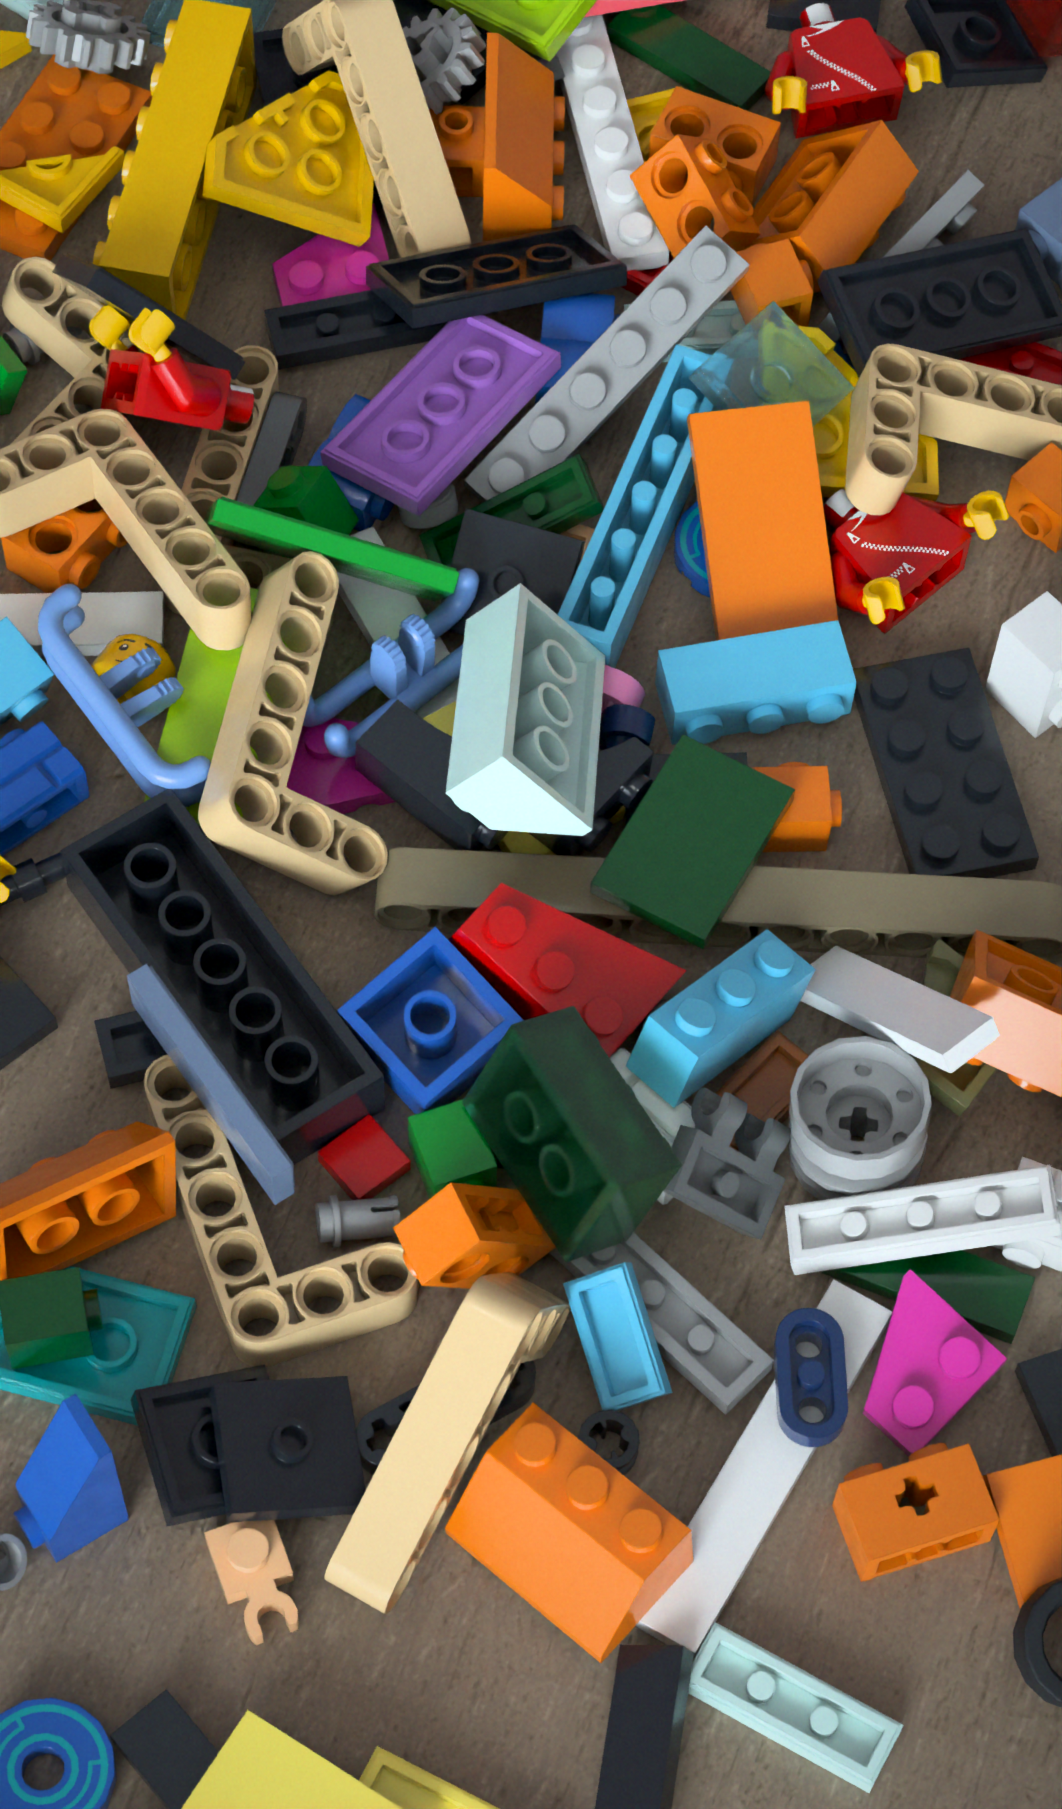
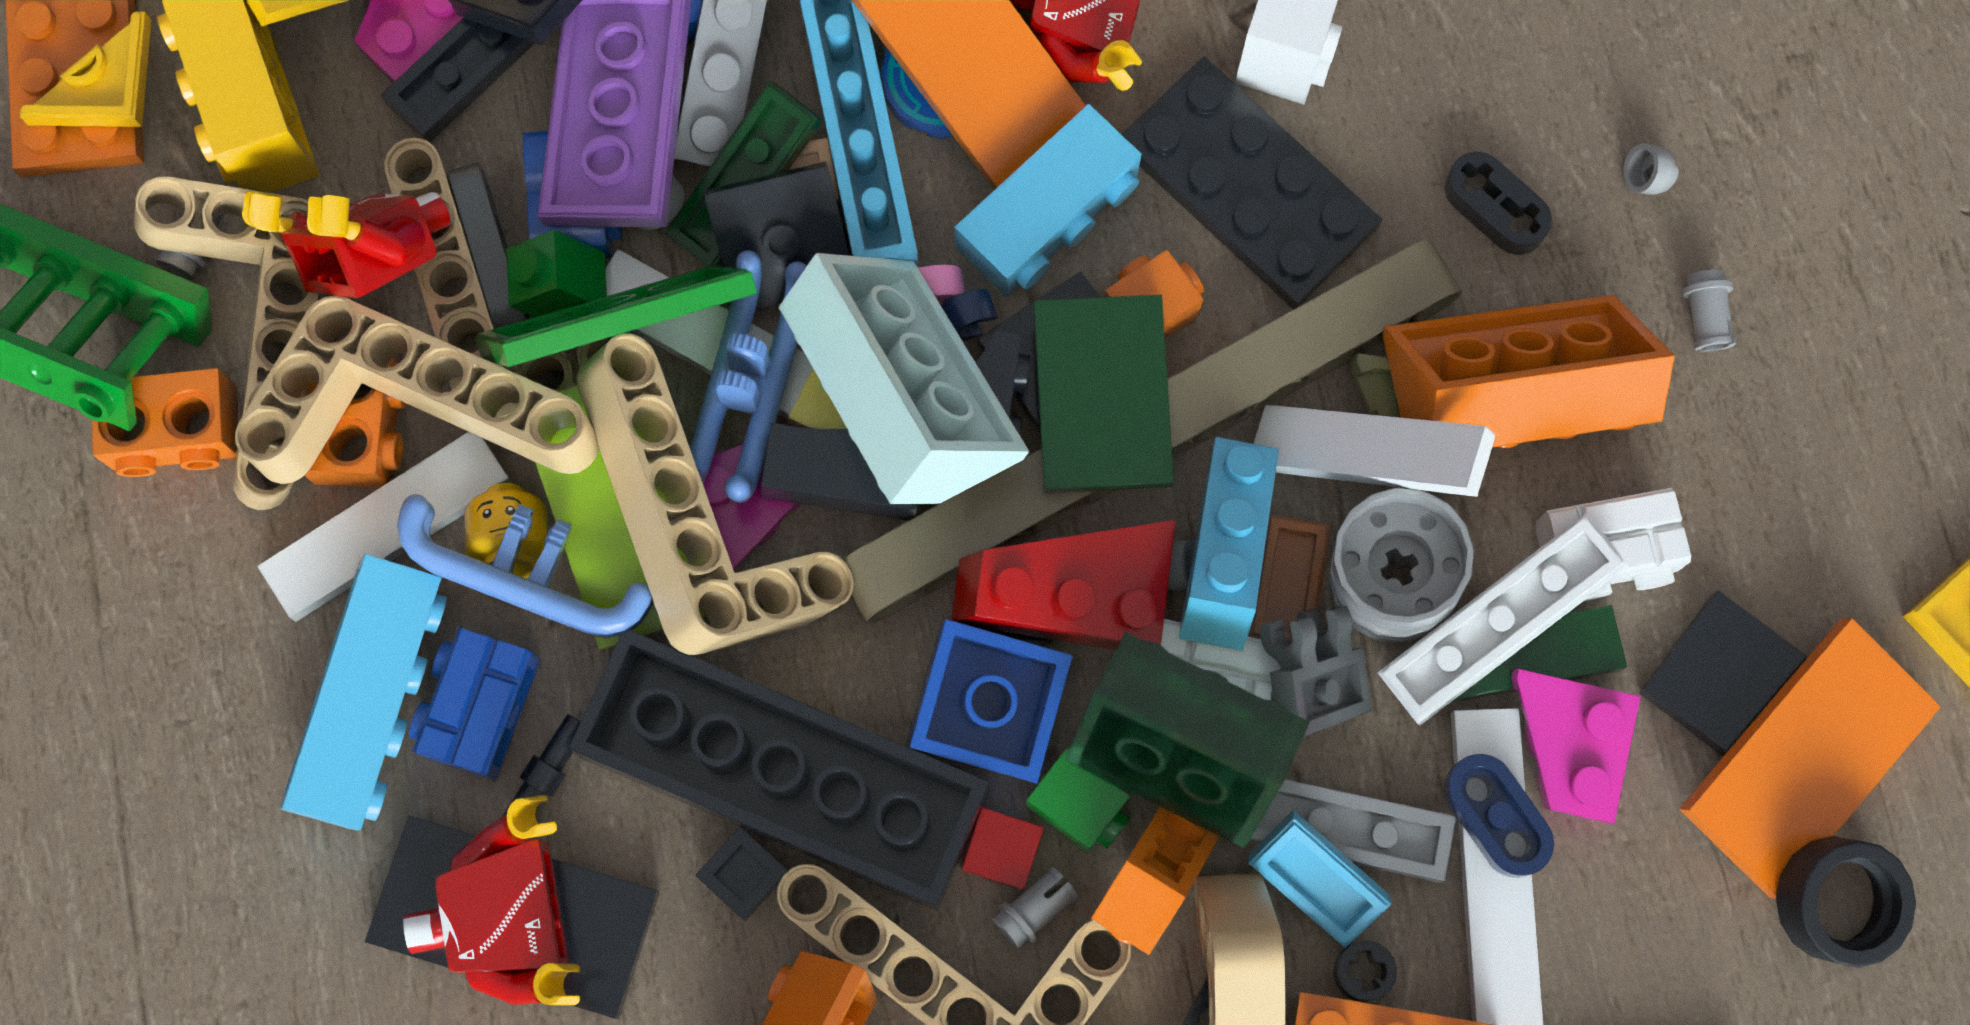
camera: 30 degrees left, 15 degrees up
black tile [52,253,245,380] -> none
sand blue tile [127,964,296,1205] -> none
orange brick [832,1443,999,1582] -> none

